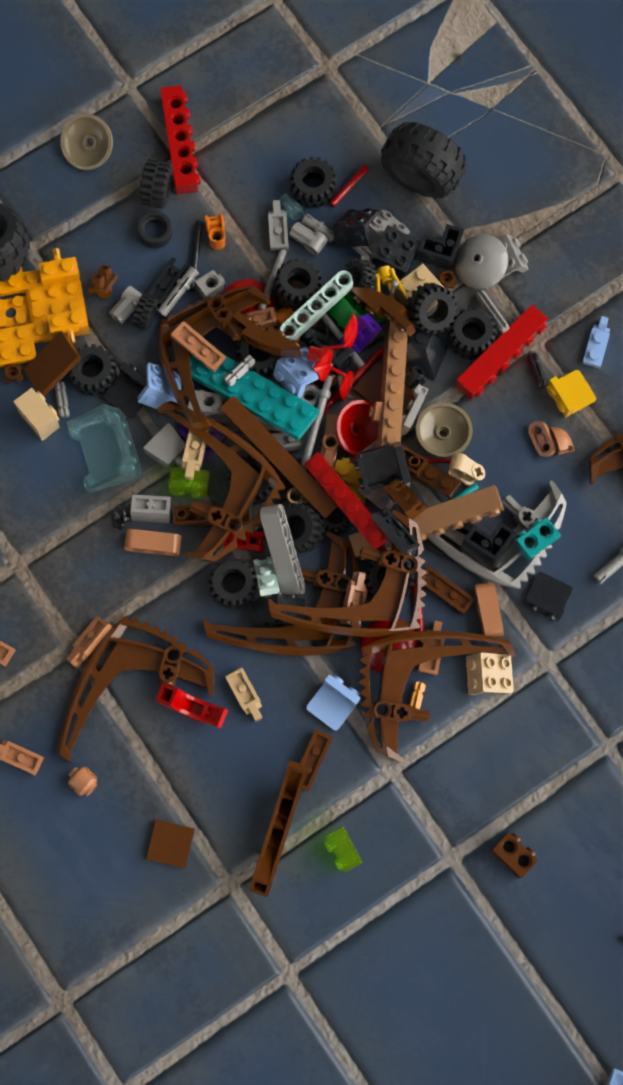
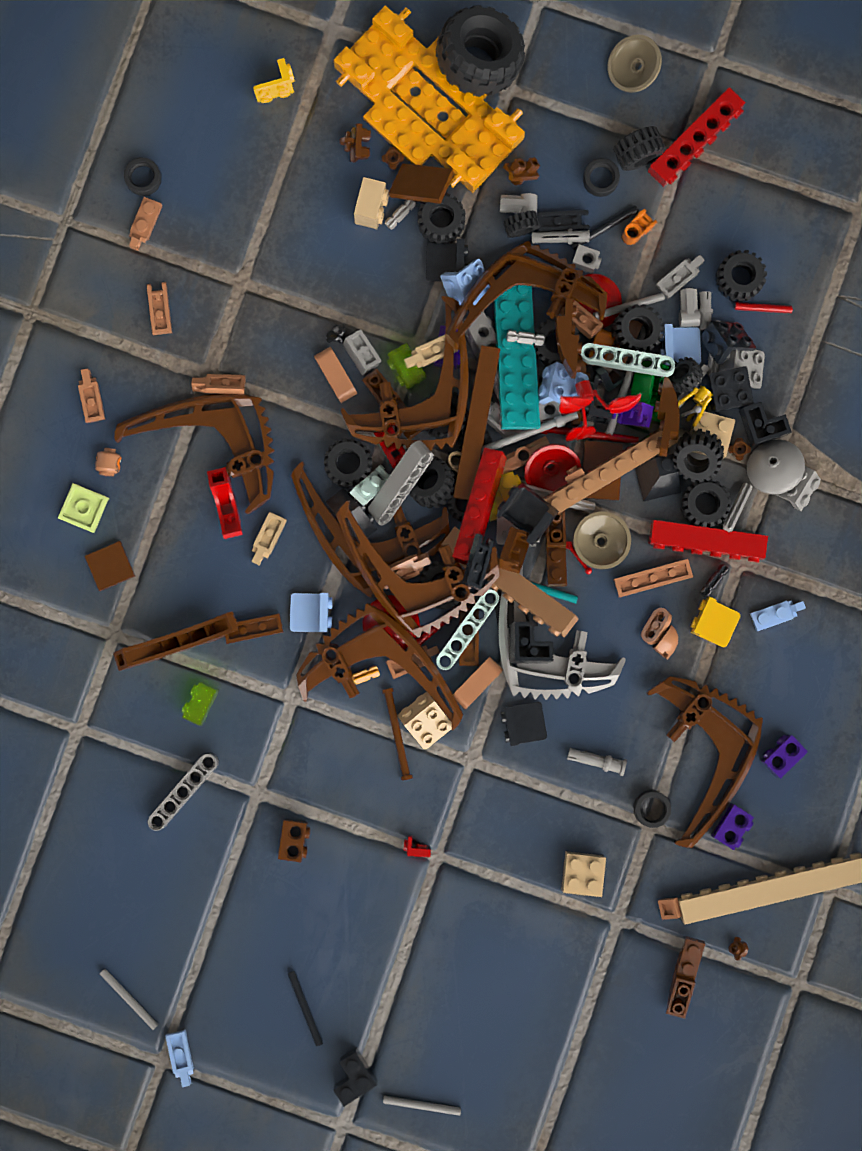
camera: 55 degrees right, 10 degrees up
clear light blue windscreen [67,404,143,493] -> none
light grey torso [143,423,186,470] -> none
nougat plate [171,321,226,373] -> none
clear light blue cone [280,194,304,221] -> none
black tyre [381,122,466,199] -> none
light grey hinge [401,384,429,435] -> none
black gear [404,366,426,389] -> none
tan piece [448,453,485,486] -> none
teal brick [514,517,561,561] -> none
none -> yellowish green plate [58,483,109,533]
none -> light grey beam [148,753,219,831]
none -> reddish brown bar [382,688,413,781]
none -> red bracket [404,835,431,857]
none -> light aqua beam [436,590,499,670]
none -> nougat plate [613,559,693,598]
none -> light blue bracket [660,324,701,366]

